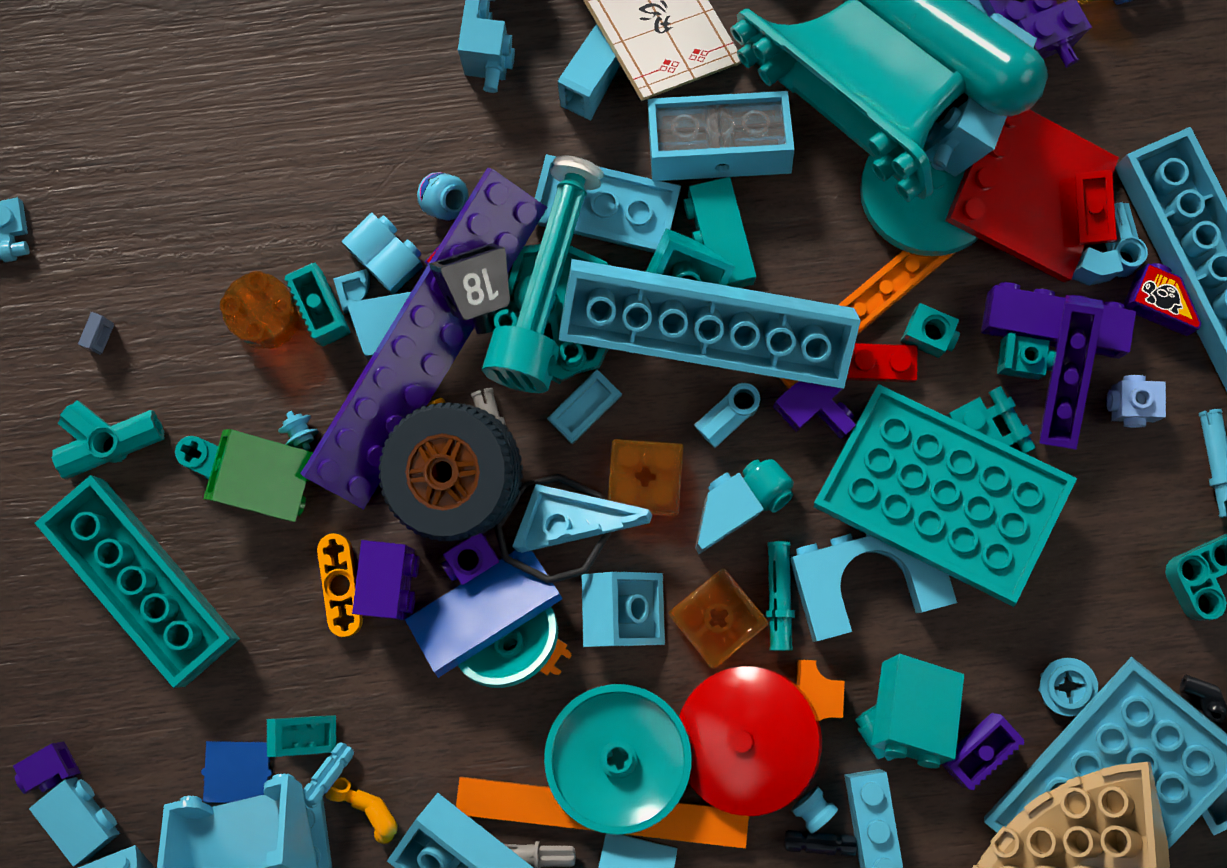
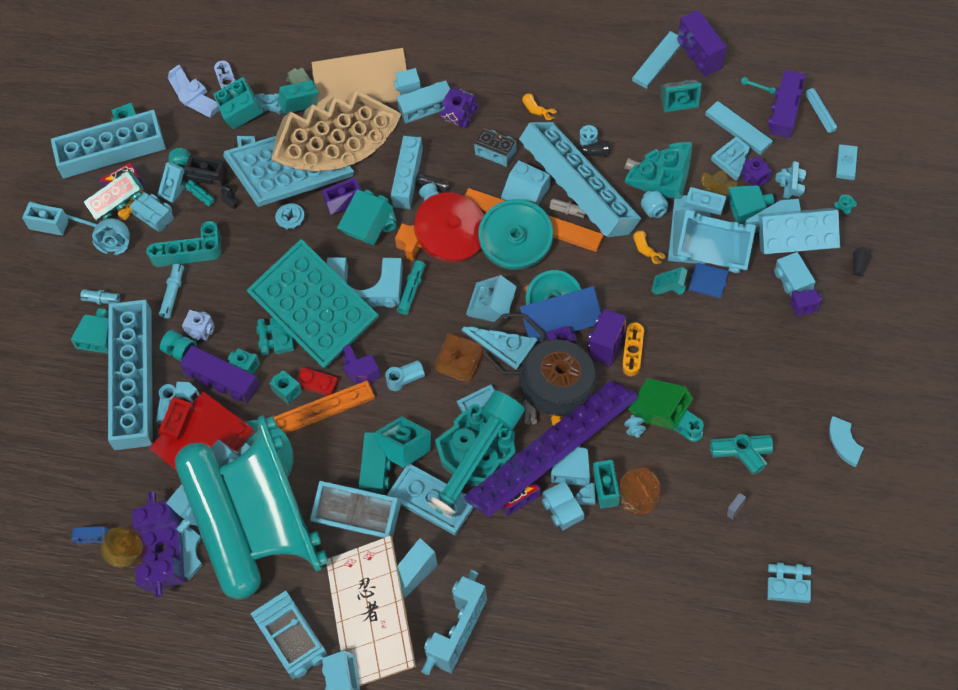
camera: 160 degrees left, 20 degrees down
teal brick [35,475,240,688] -> none
medium azure axle [303,743,354,808] -> none
medium azure head [417,172,469,220] -> none
black torso [429,243,510,334] -> none
medium azure brick [559,259,861,389] -> none
clear orange brick [668,568,768,668] -> none
medium azure slope [695,472,764,554] -> none
teal head [742,459,794,512] -> none
dark purple brick [1040,295,1104,450] -> none
slope [1124,263,1201,336] -> none
none -> teal wheel [160,329,196,362]

